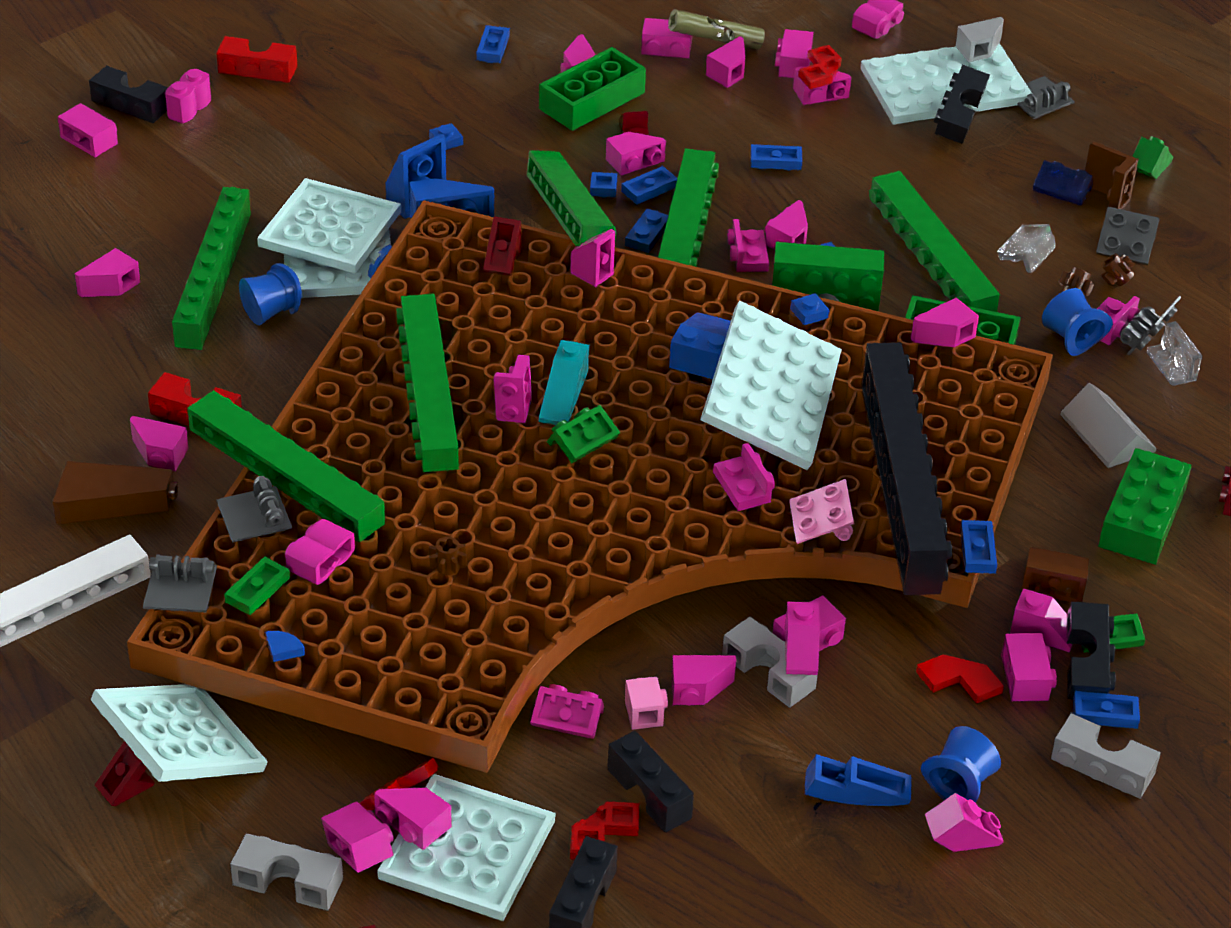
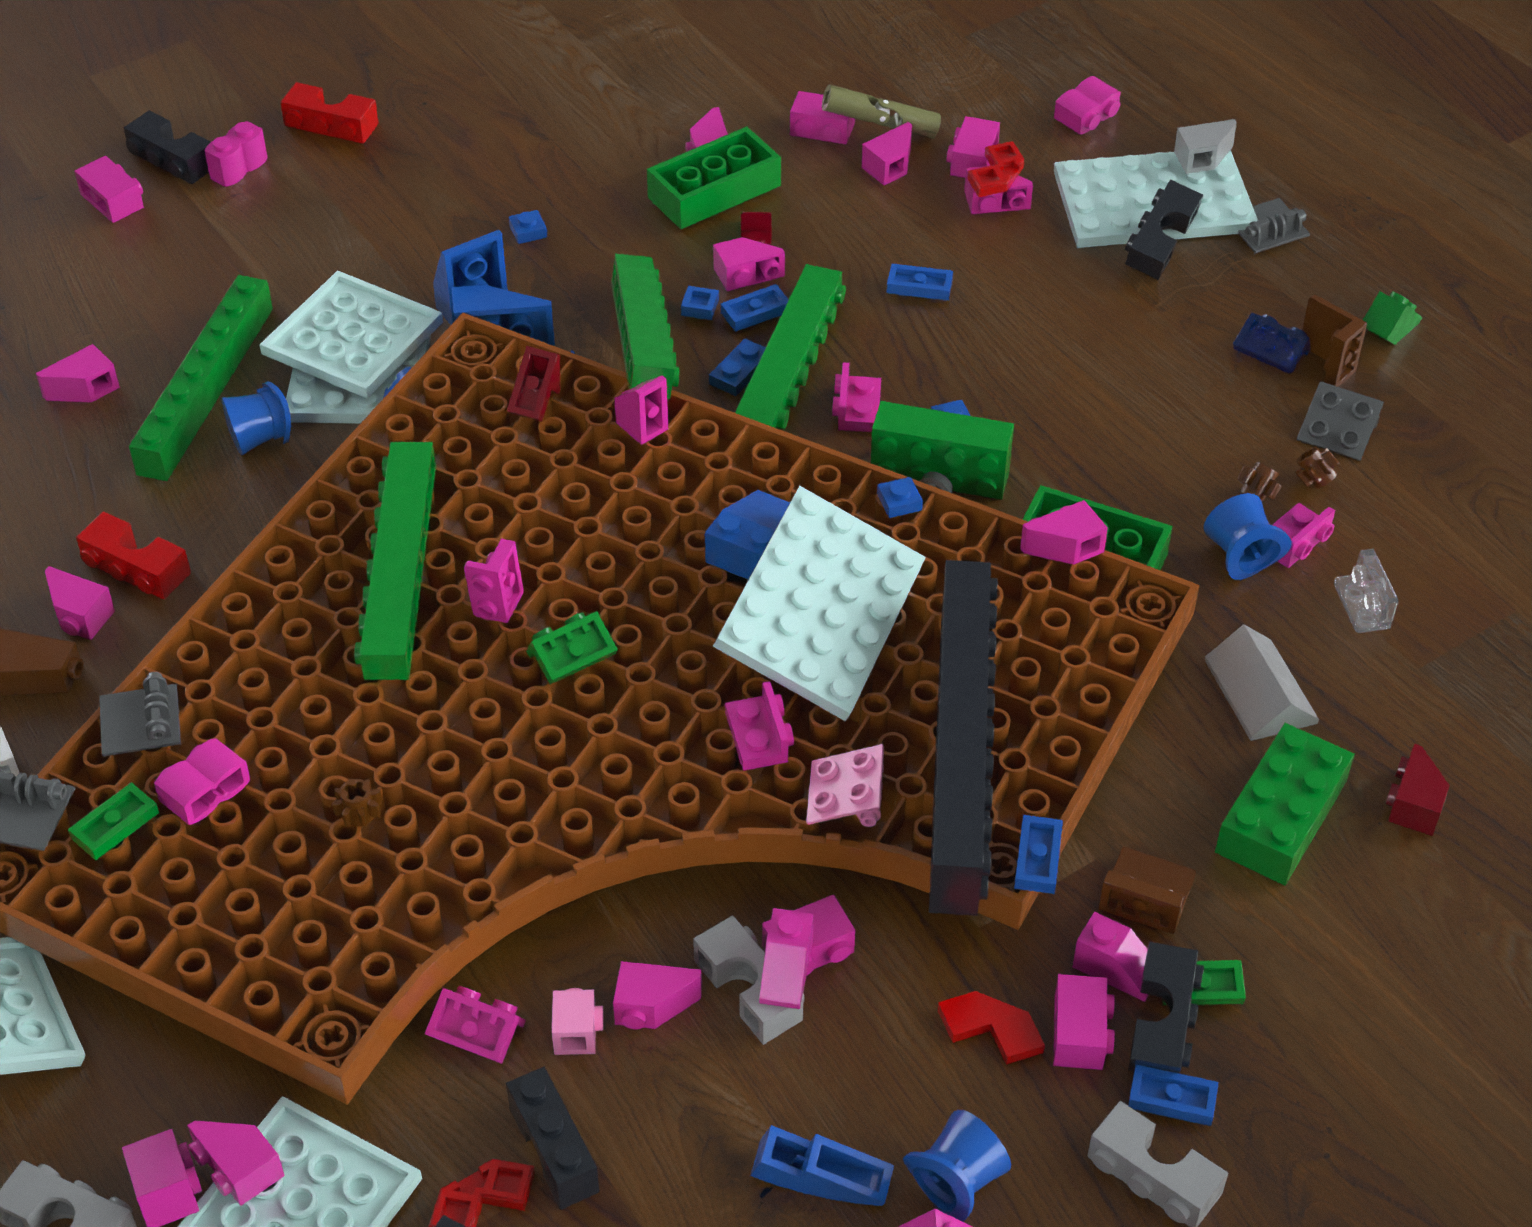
camera: 10 degrees right, 5 degrees up
green brick [187,390,385,543] -> none
blue tile [265,631,305,662] -> none
red tile [359,757,439,811] -> none
blue plate [476,25,510,63] -> none
teal slope [539,340,589,425] -> none
dark pink slope [765,200,808,250] -> none
green brick [869,171,1000,312] -> none
clear bracket [997,224,1056,273] -> none
dark grey hinge [1120,296,1182,356] -> none

